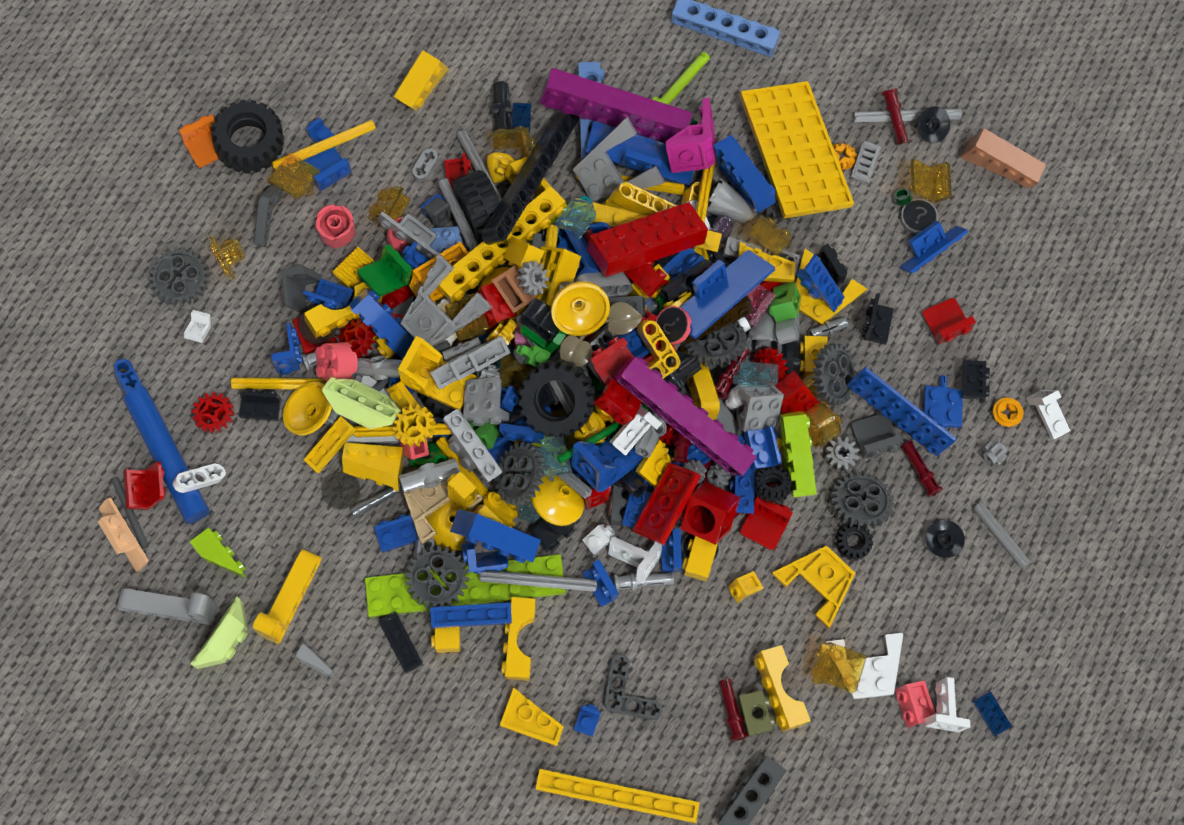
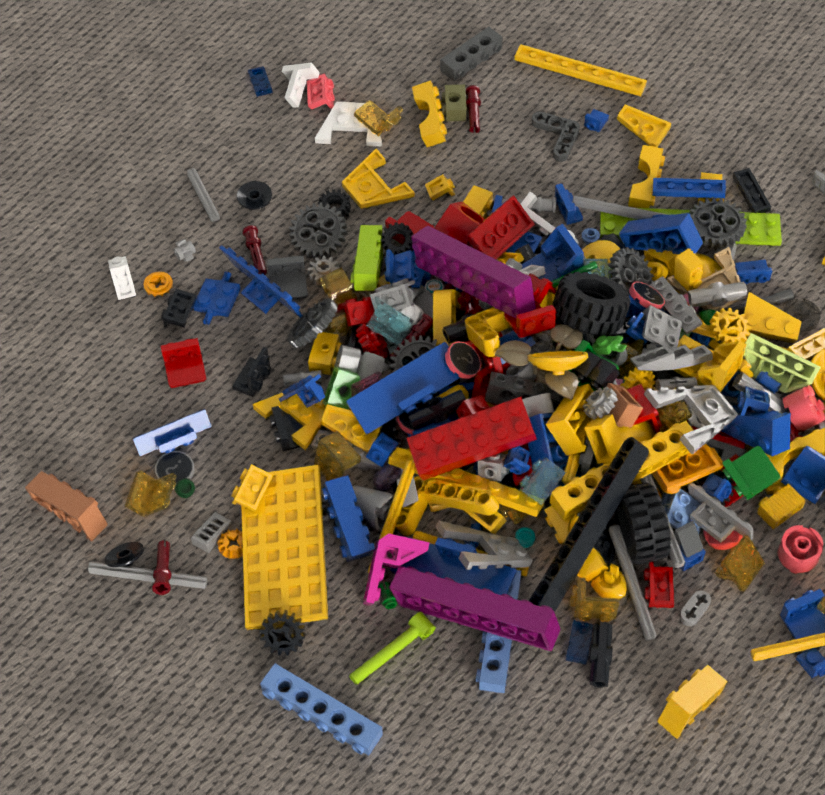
camera: 165 degrees left, 15 degrees down
none -> yellow bracket [231,464,273,512]
none -> black gear [259,610,306,656]
none -> blue bracket [366,433,399,467]
none -> medium blue plate [582,228,600,244]
none -> tile [629,282,665,309]
none -> blue bracket [737,386,770,416]
none -> blue pin [756,371,782,394]

